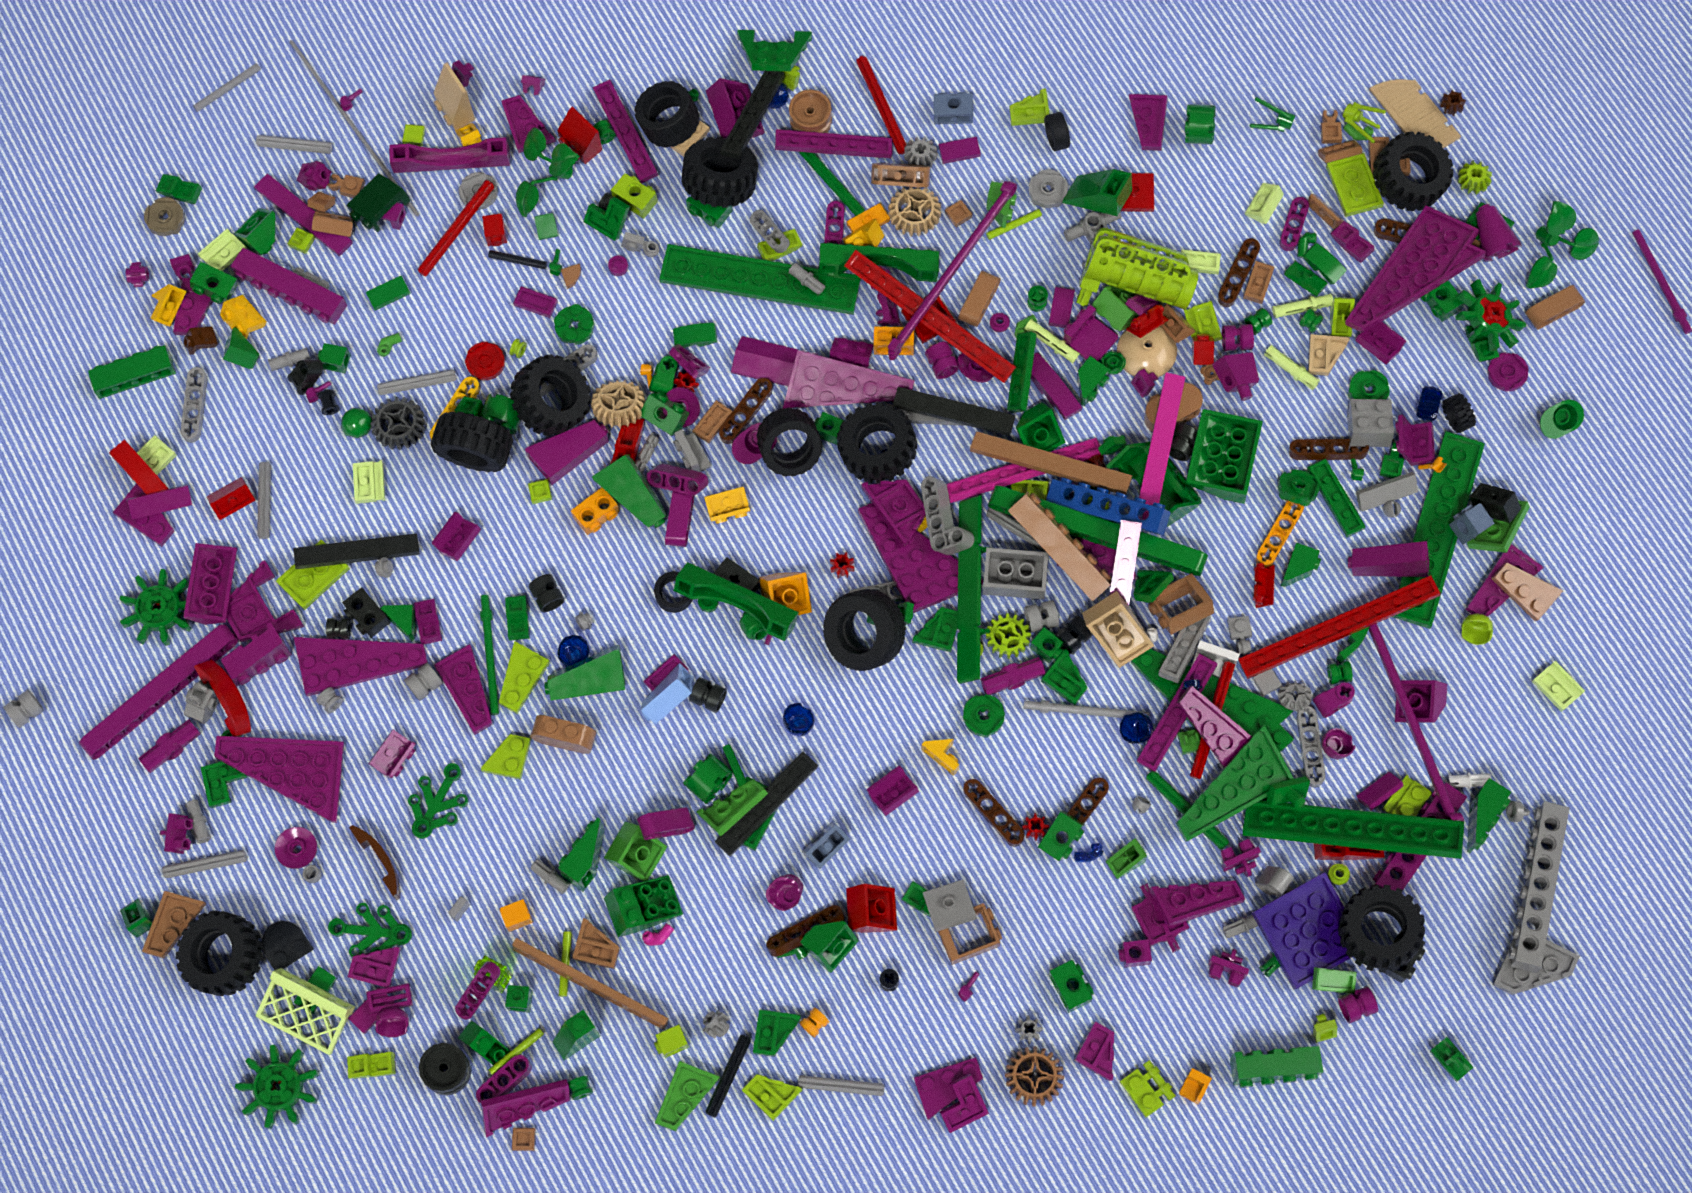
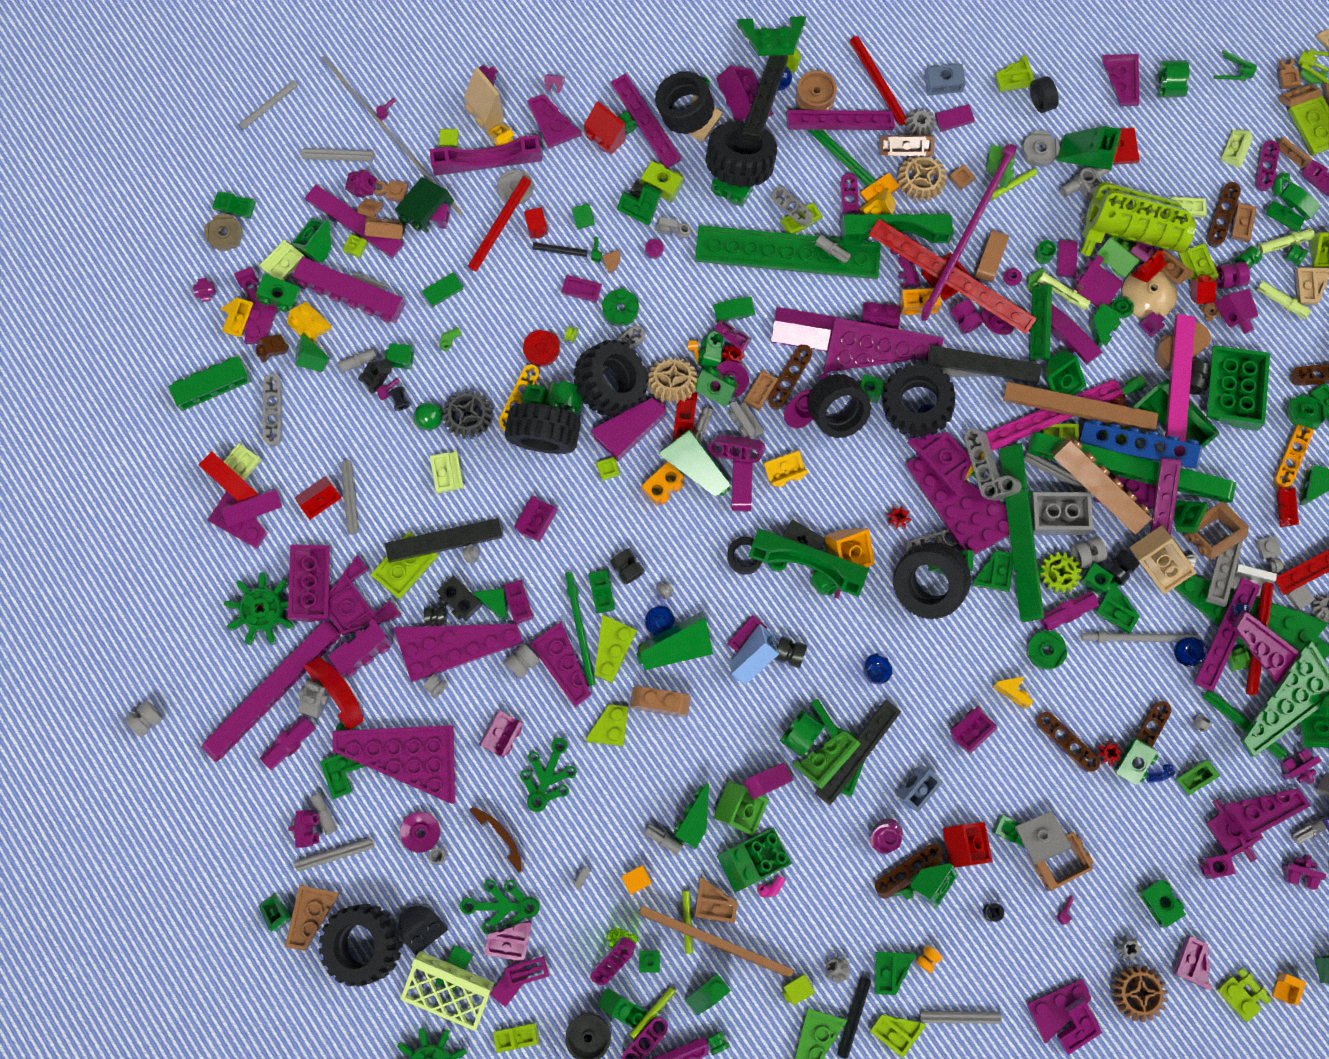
camera: 10 degrees left, 5 degrees up
magenta hair [375,1007,409,1038] -> none
light grey axle [377,369,456,395] -> none
green plant [516,128,580,217] -> none

